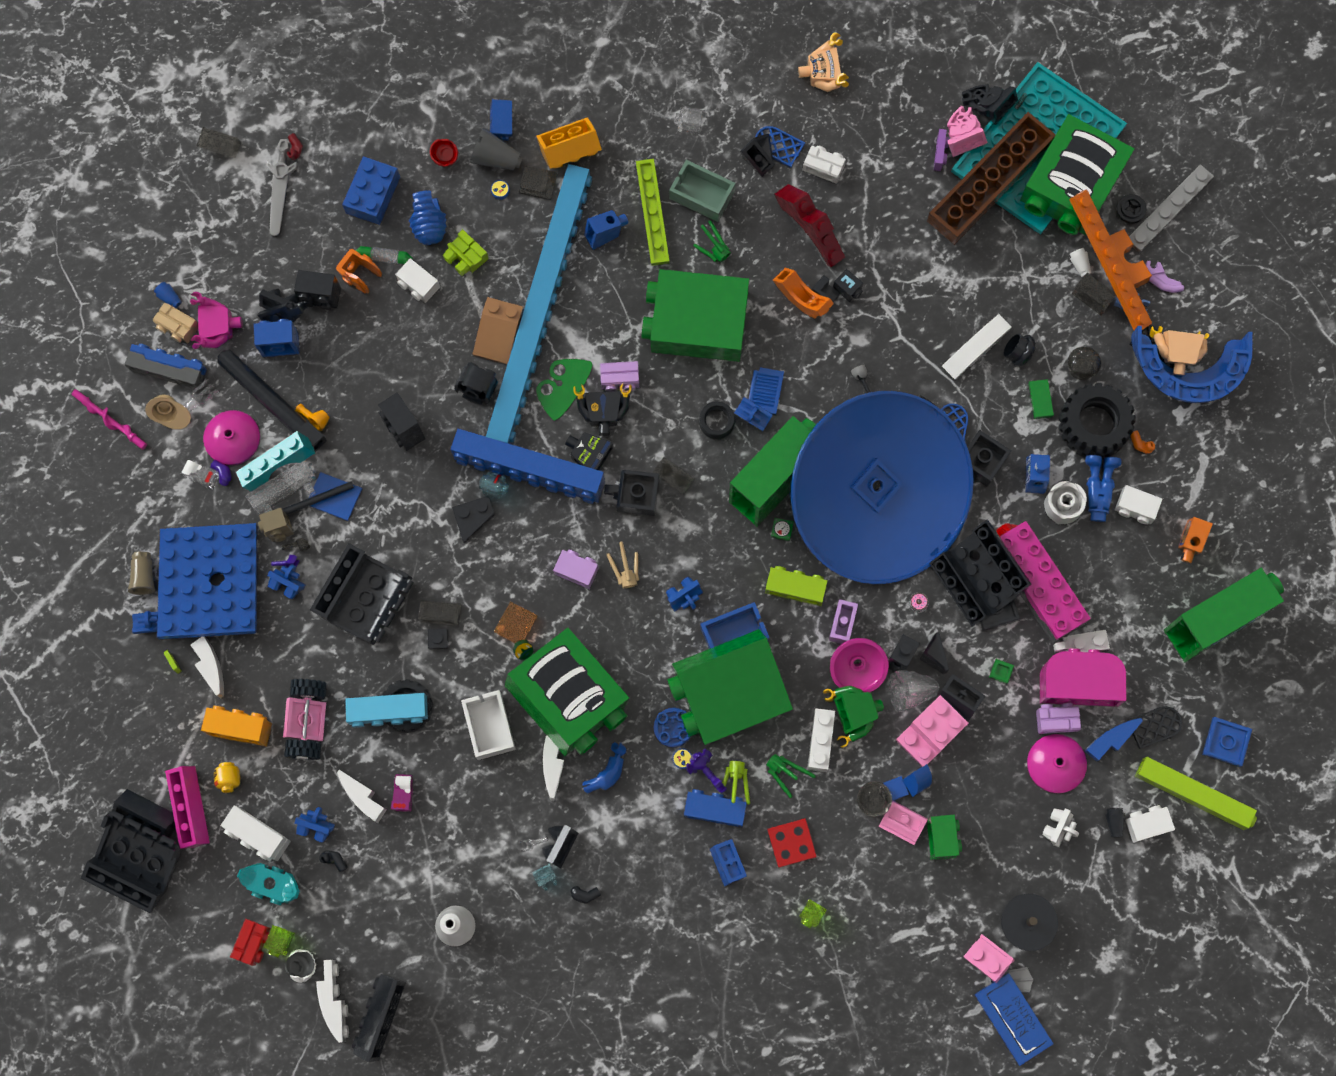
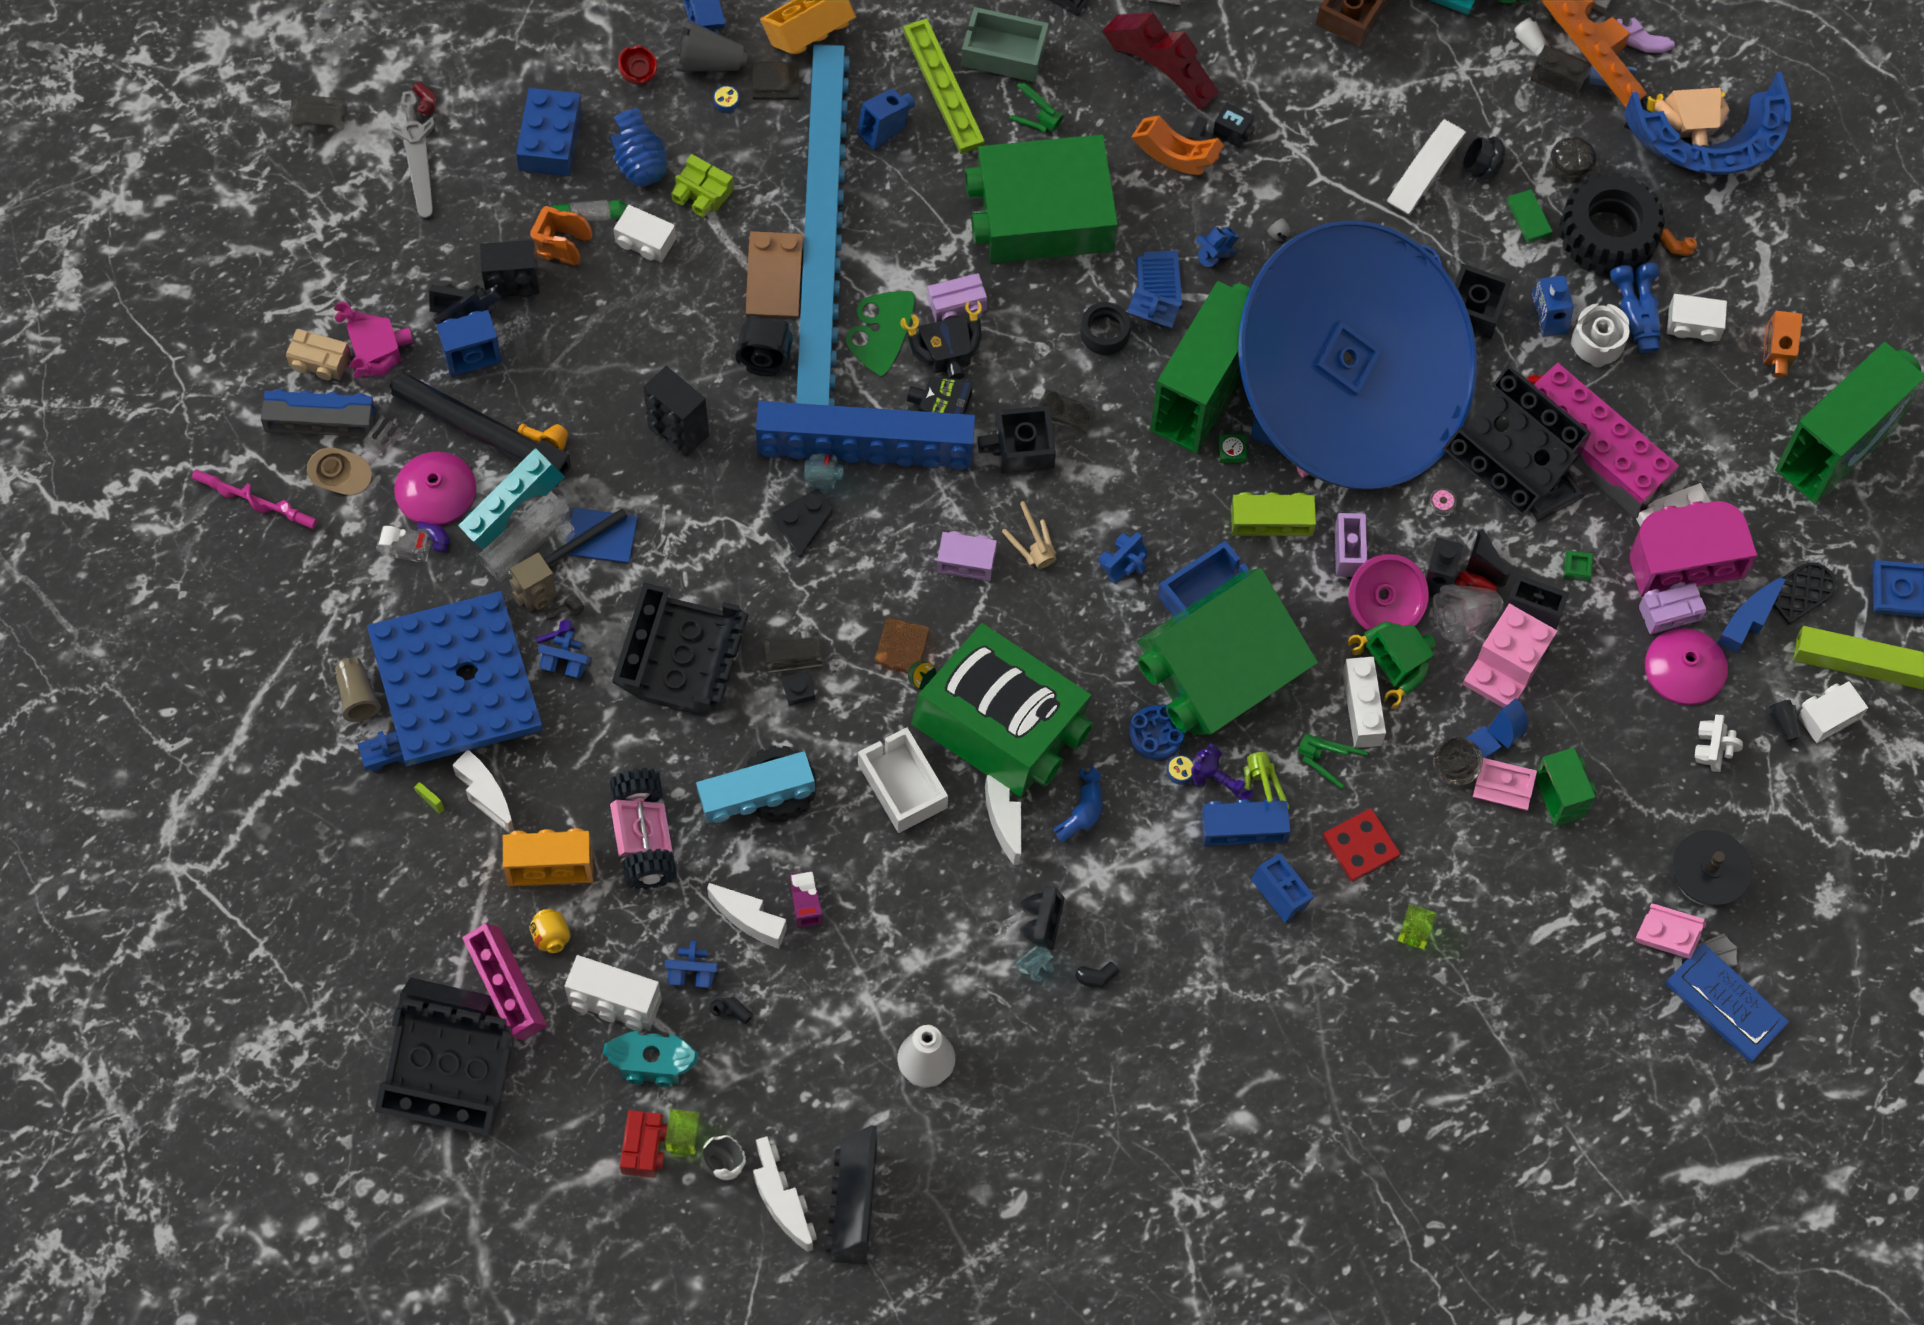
camera: 20 degrees left, 10 degrees down
blue cone [154,282,182,308] -> none
none -> blue hips [1195,227,1240,267]
none -> red arm [1455,571,1497,597]

